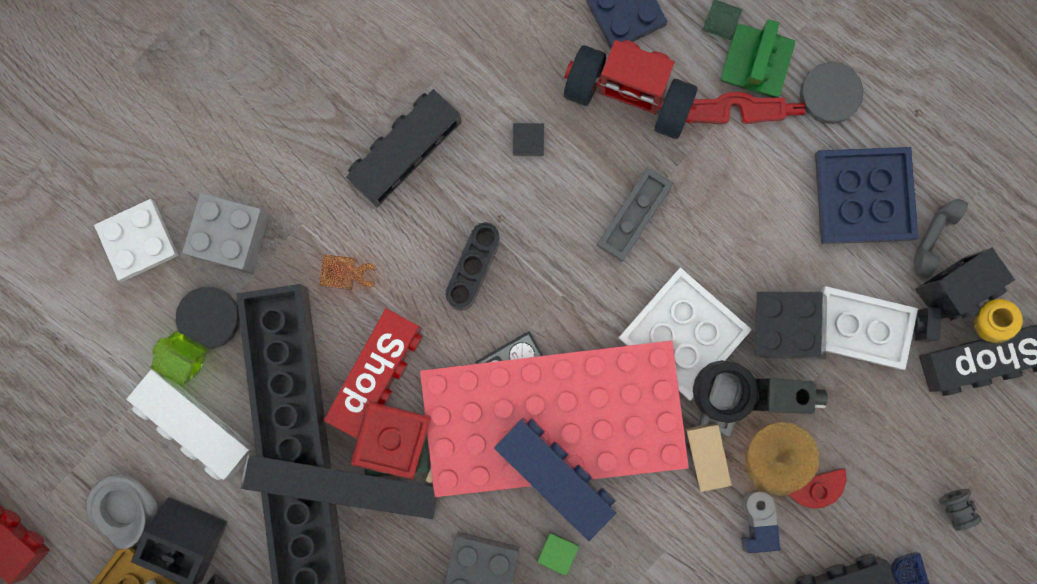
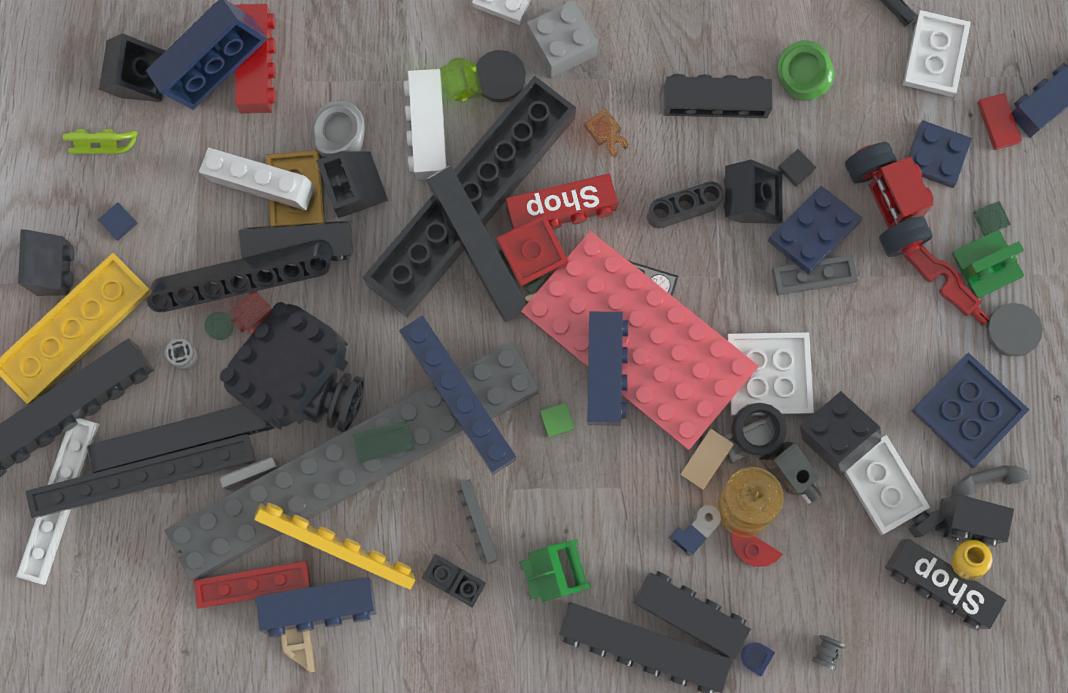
camera: 40 degrees right, 5 degrees down
none -> black slope [724,159,783,224]
none -> dark blue plate [768,186,862,274]
none -> bright green piece [777,40,834,101]

